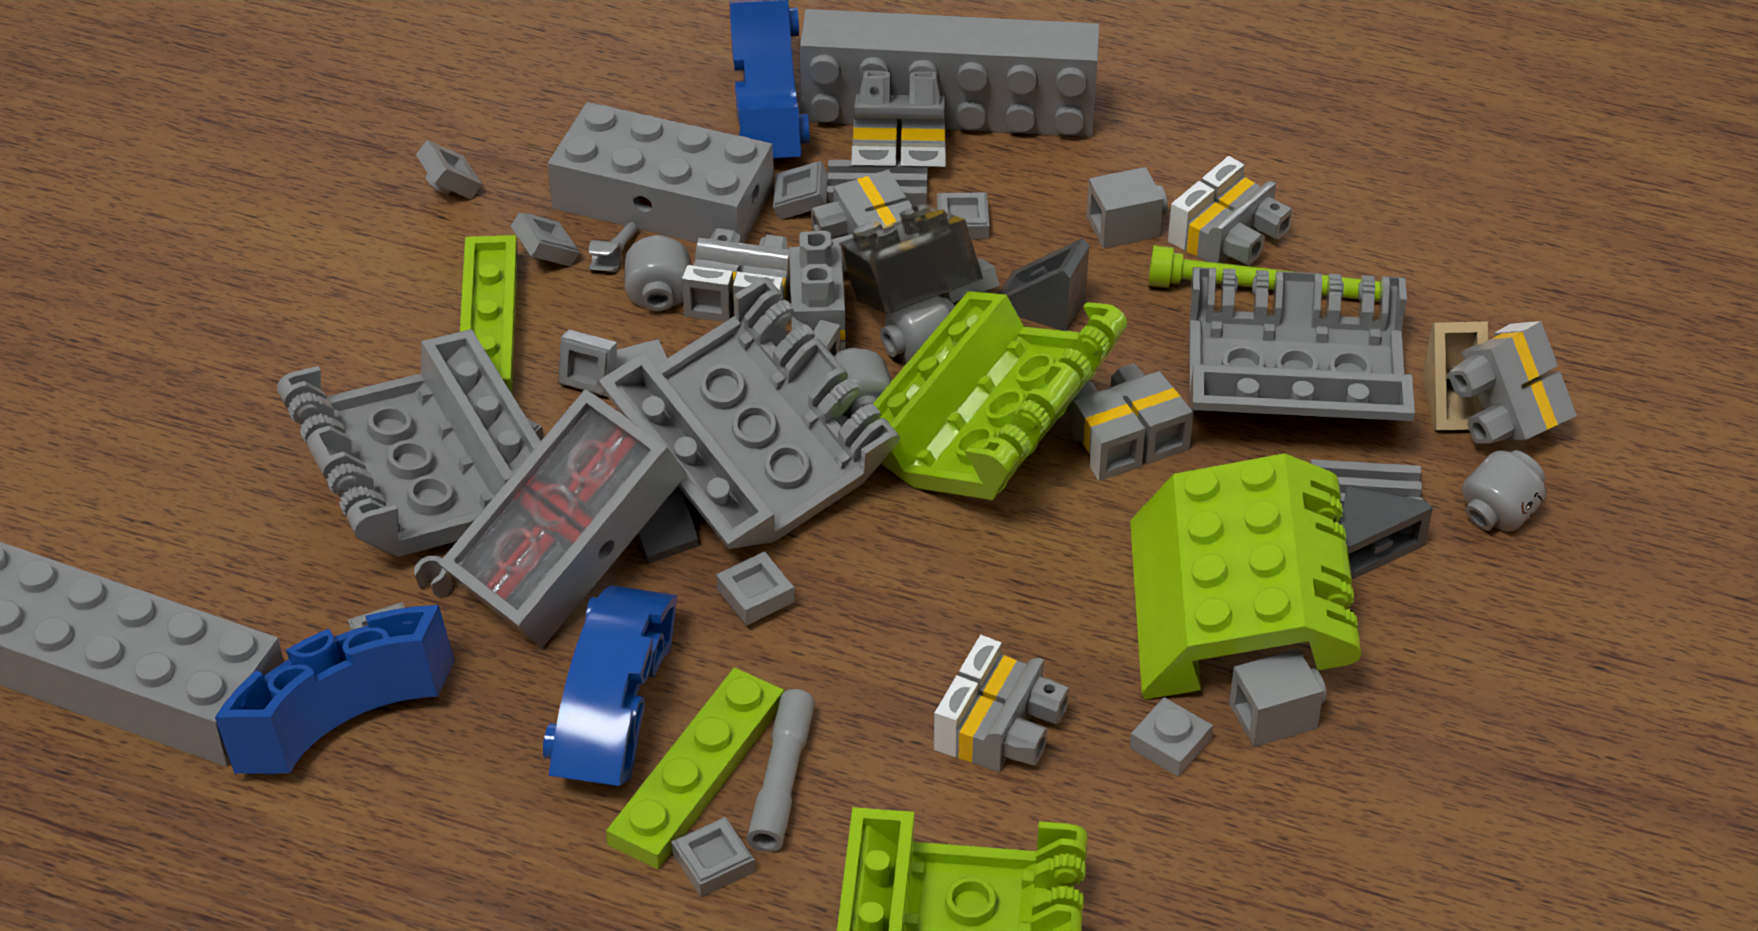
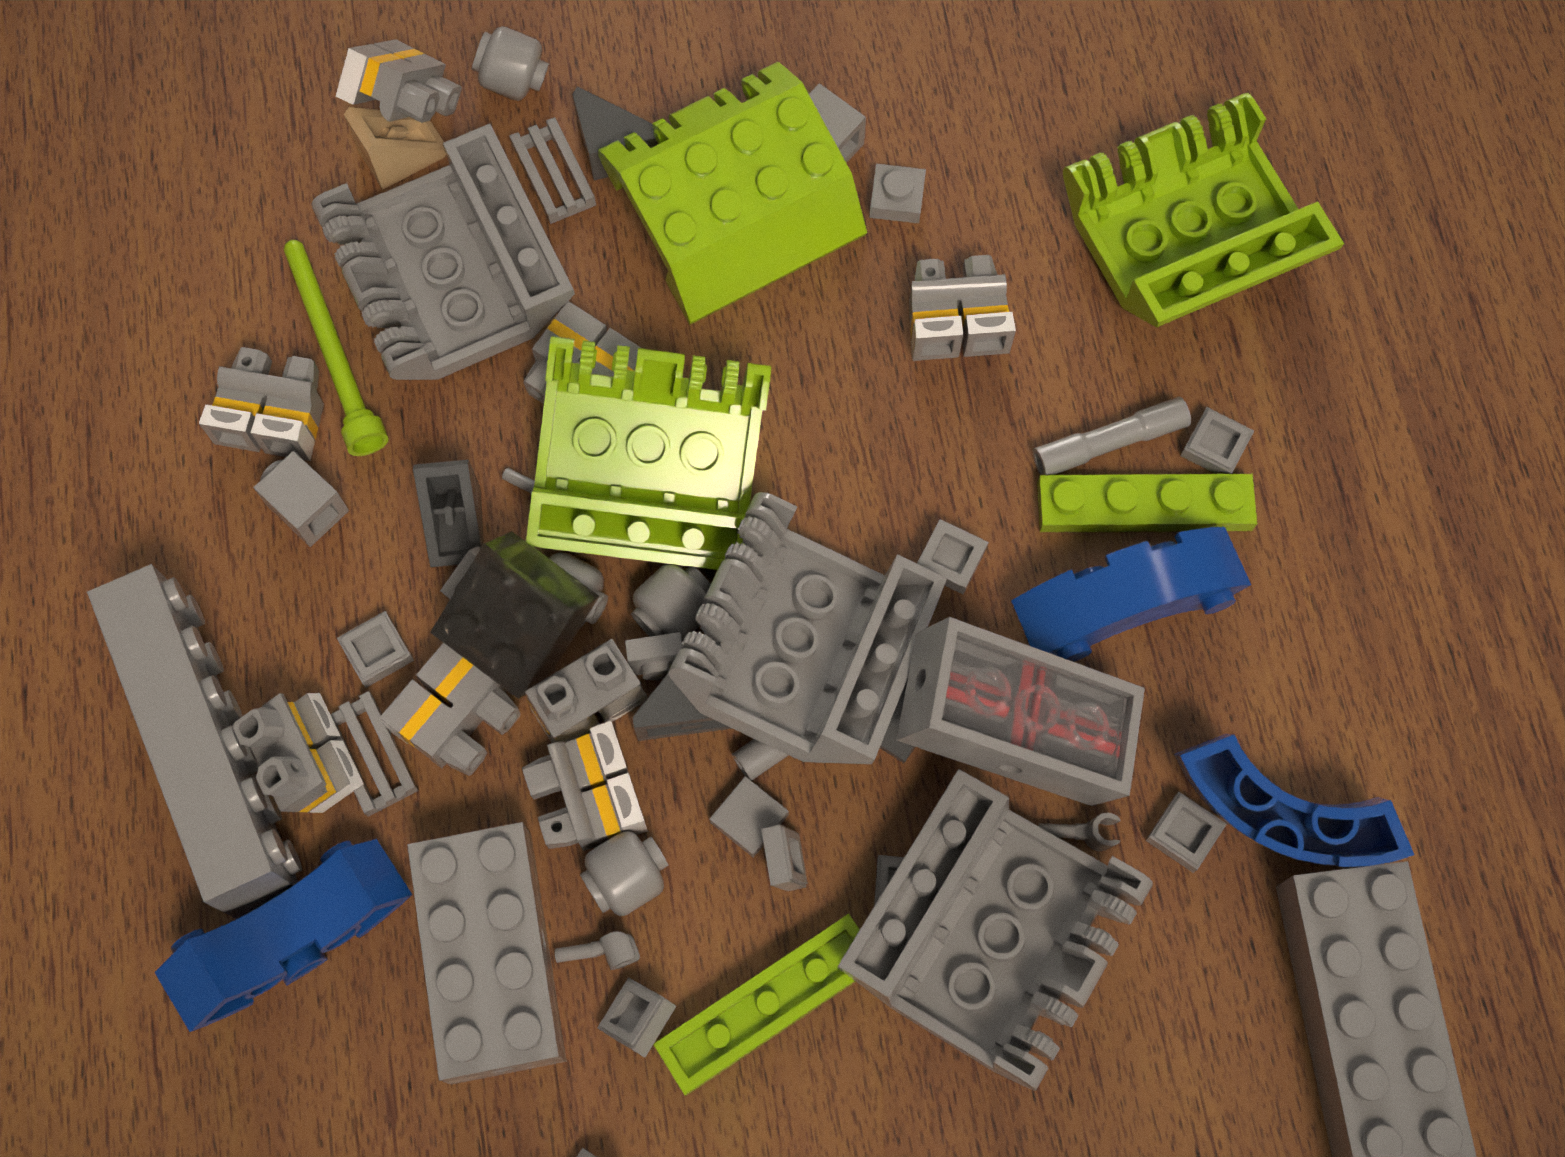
camera: 120 degrees left, 25 degrees up
light grey tile [773,161,828,220] -> none

